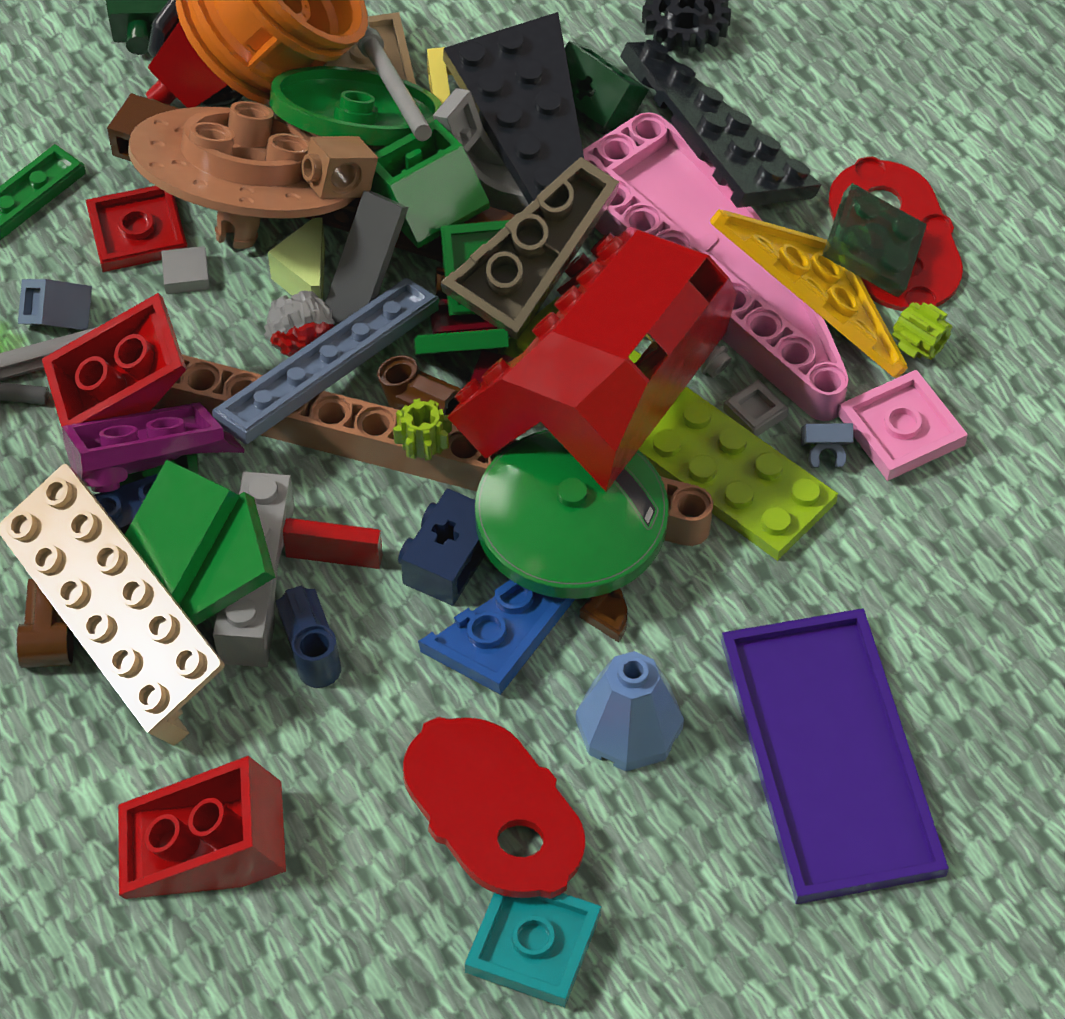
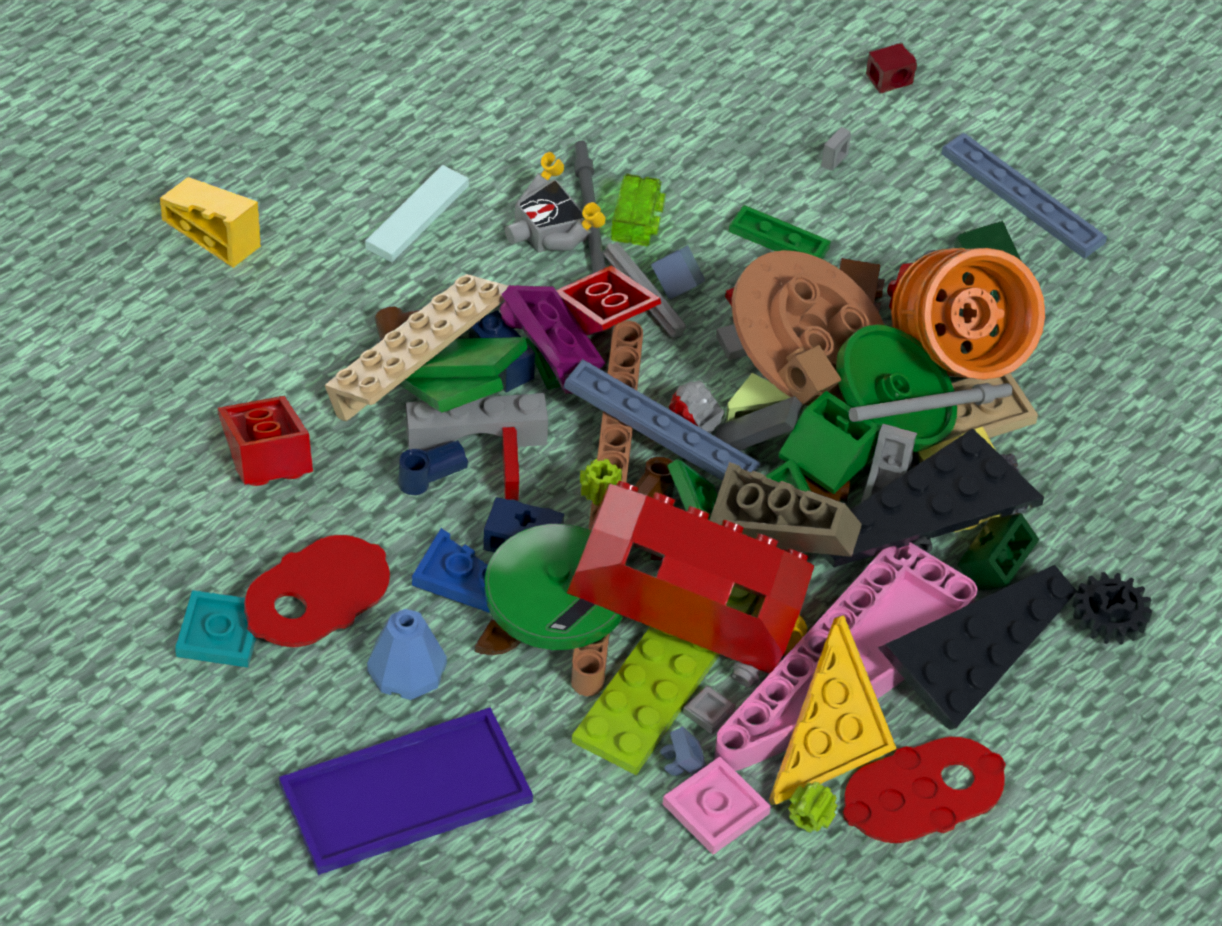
camera: 75 degrees right, 5 degrees down
clear green plate [822,183,927,297] -> none

